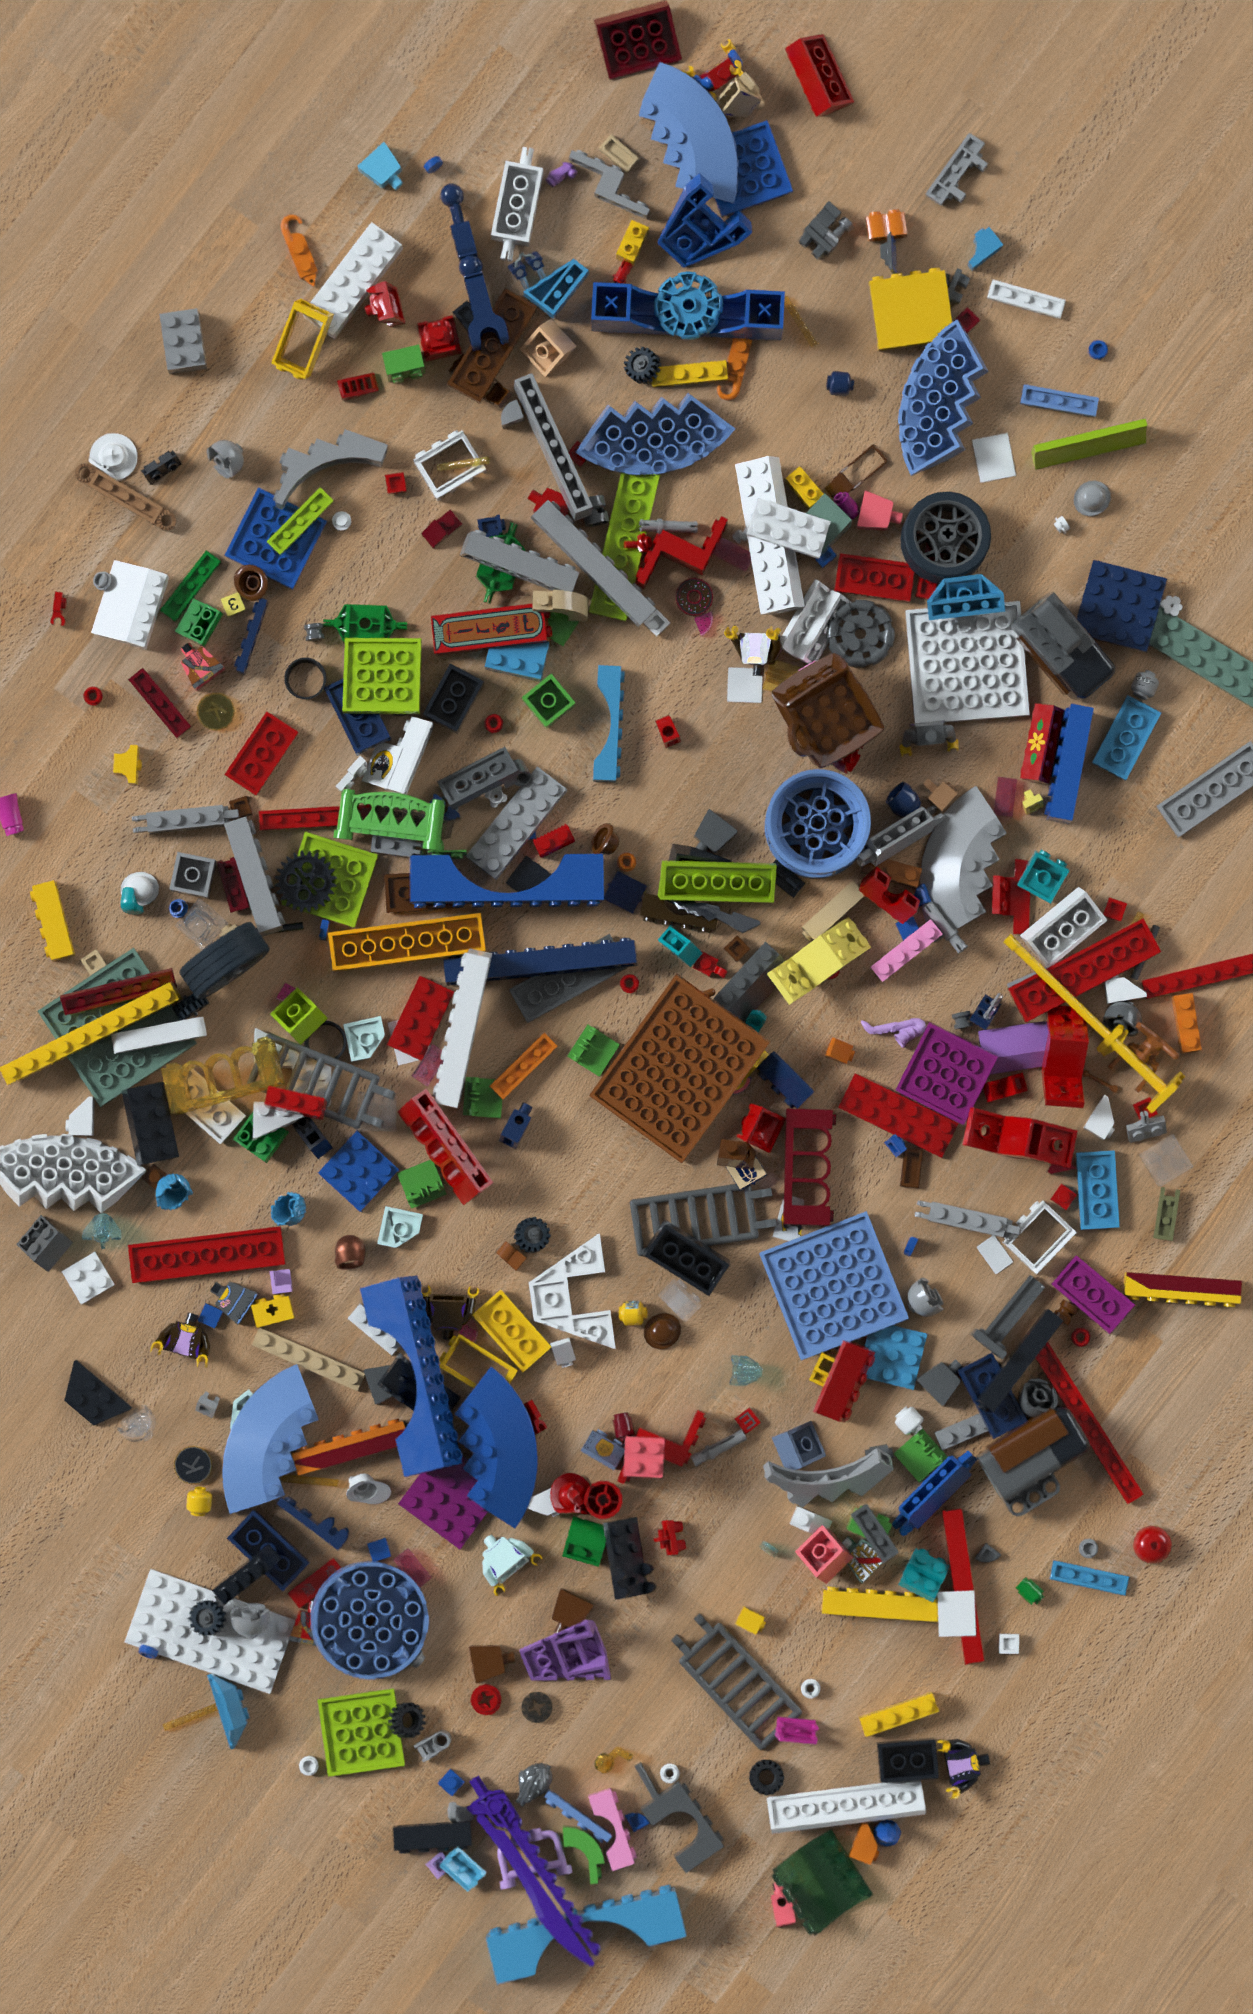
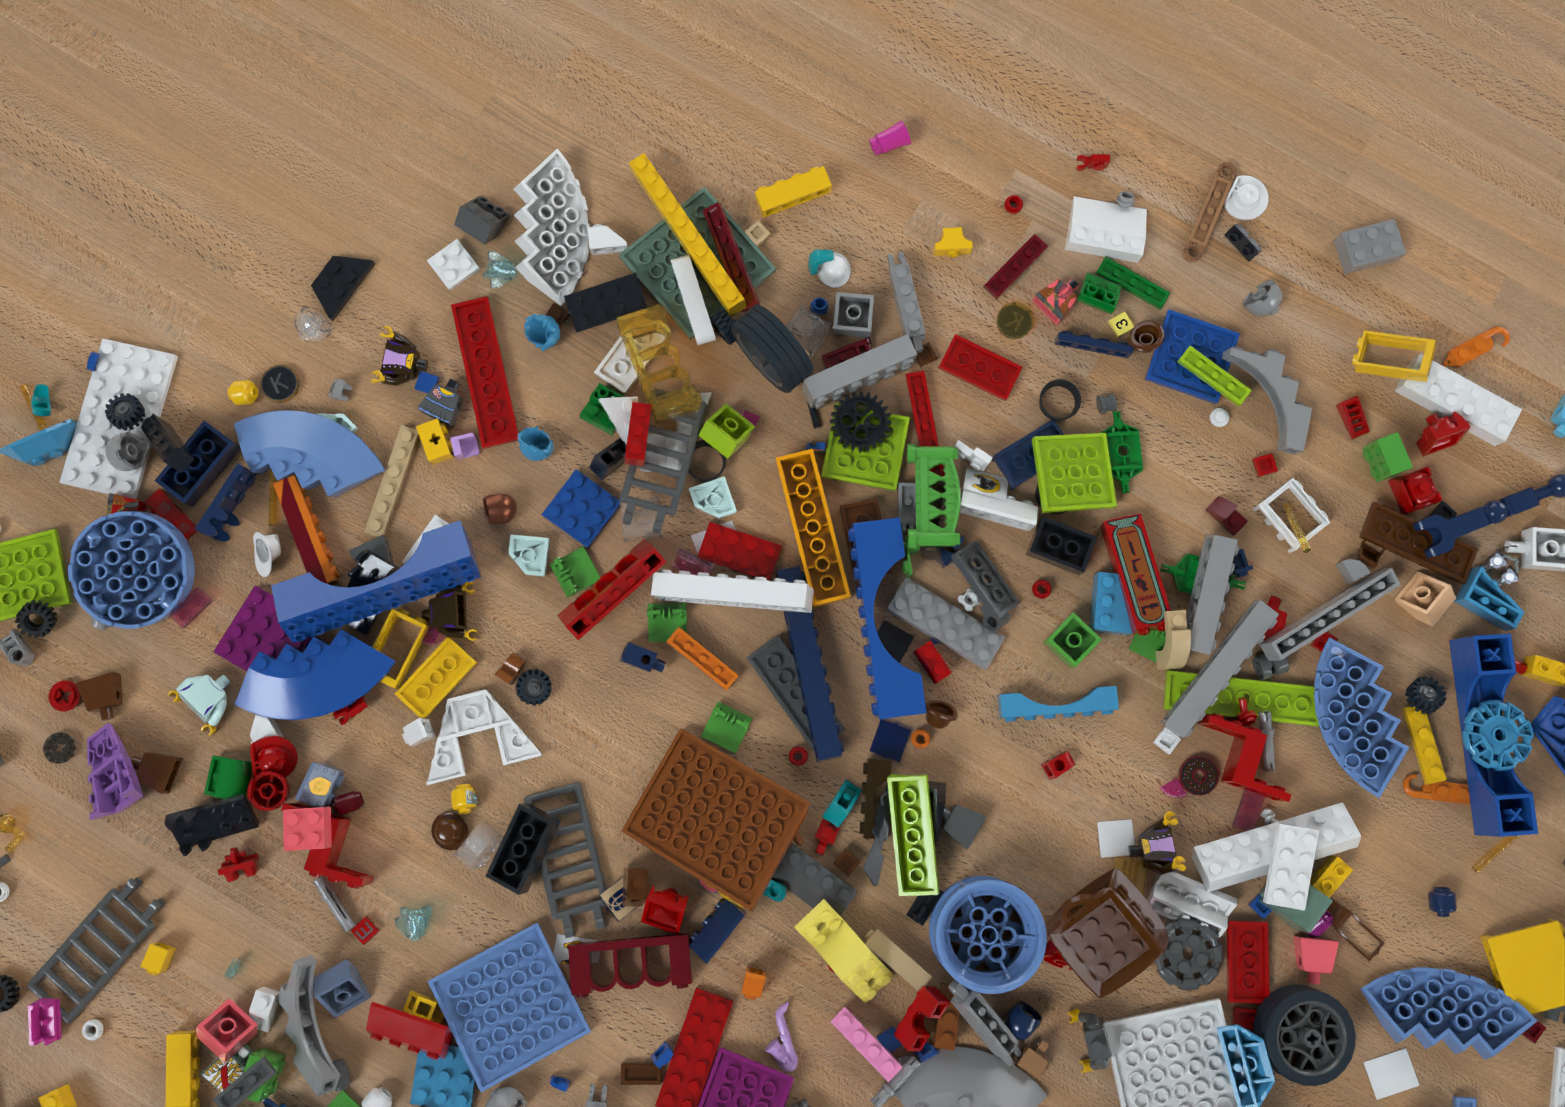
camera: 80 degrees right, 5 degrees down
blue tile [367,1538,392,1561] -> none
none -> teal hair [31,384,51,417]

